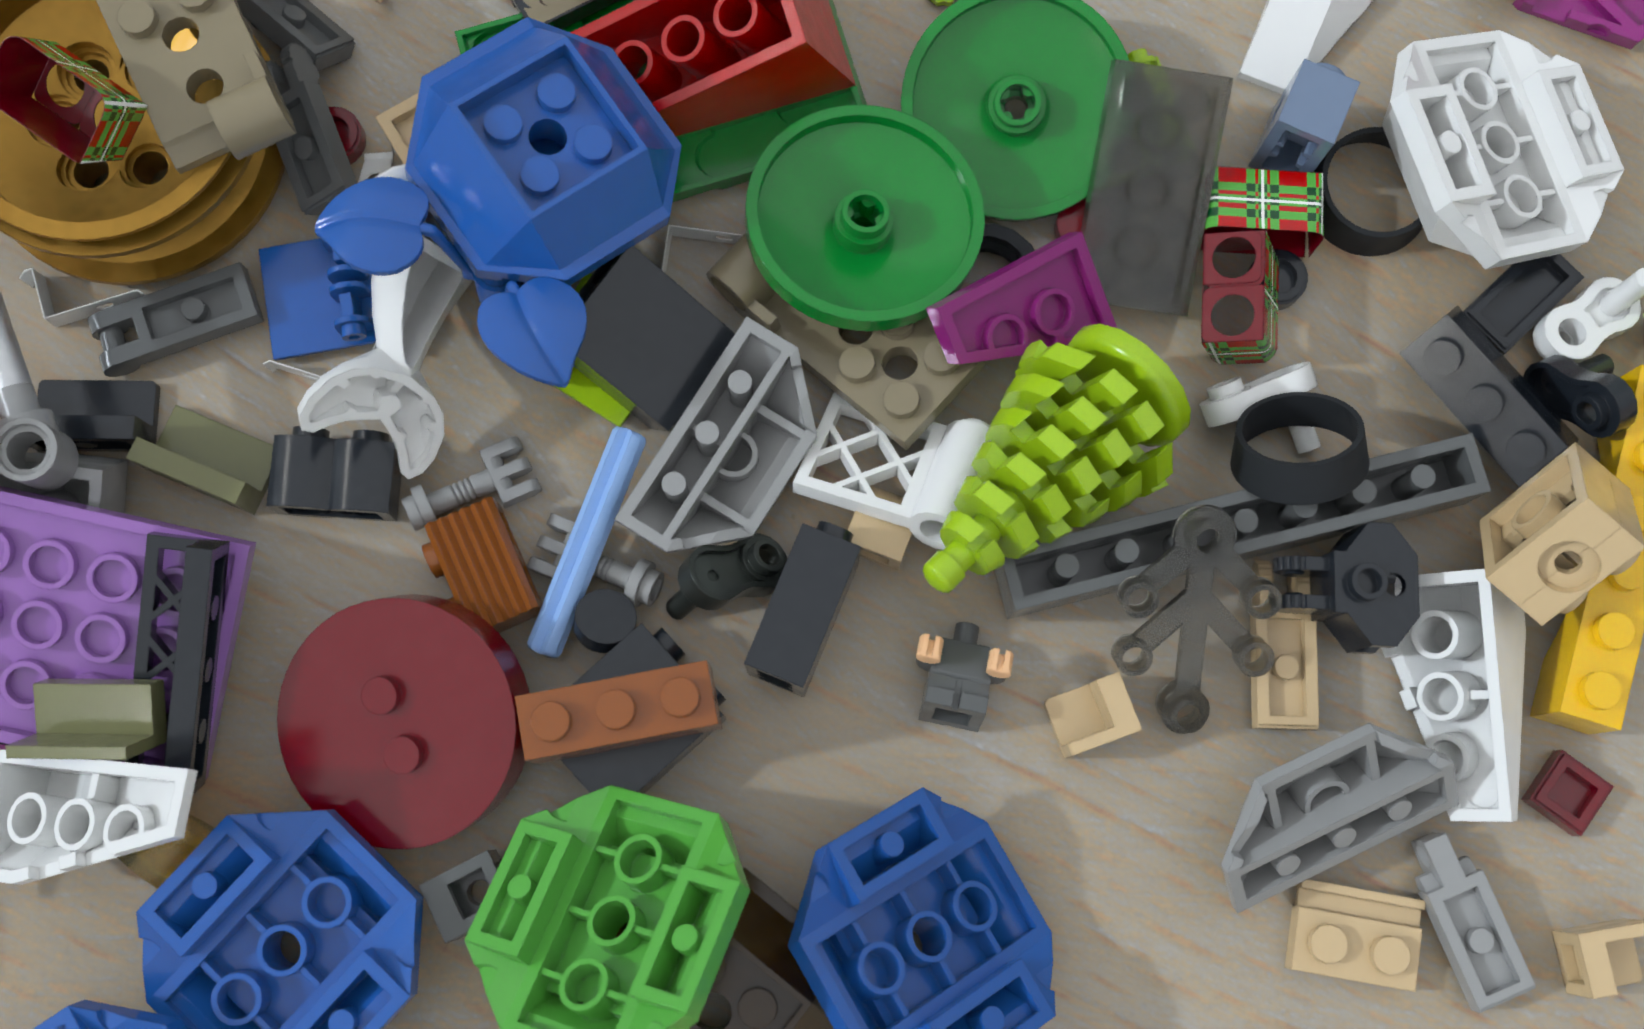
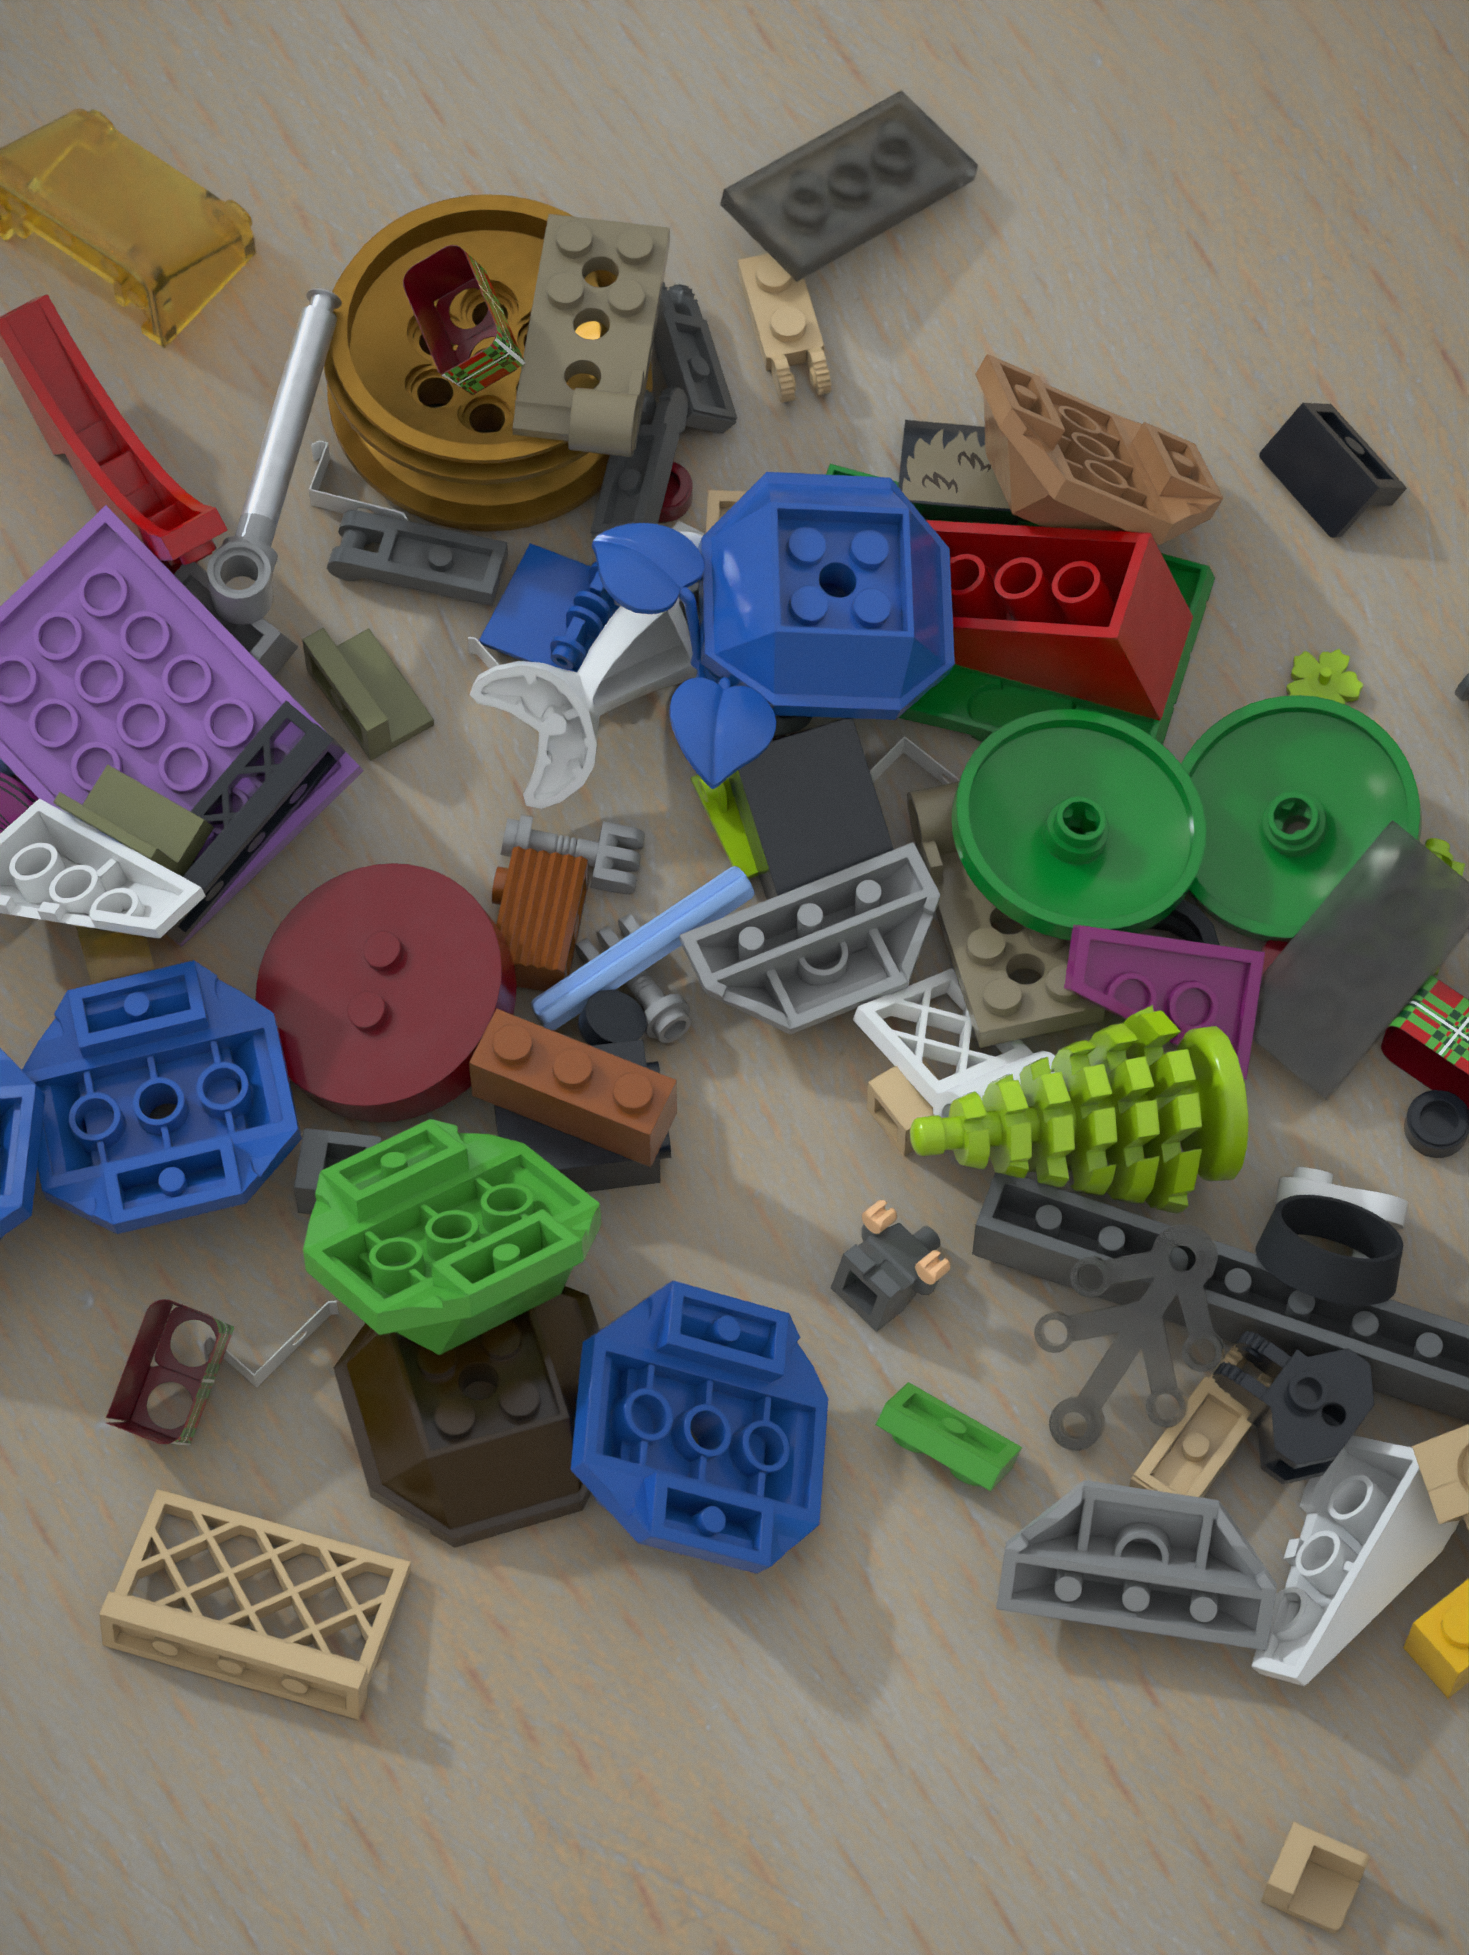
camera: 35 degrees right, 15 degrees down
black panel [30,380,160,452] -> none
black brick [266,426,402,521] -> none
pearl dark grey piece [666,533,787,620] -> none
black brick [744,521,861,697] -> none
tan panel [1044,672,1142,758] -> none
dark red piece [1201,230,1279,365] -> none
tan plate [1284,879,1426,992] -> none
light grey hinge [1411,832,1536,1013] -> none
dark red tile [1521,750,1614,836] -> none
none -> bright green plate [876,1382,1023,1491]

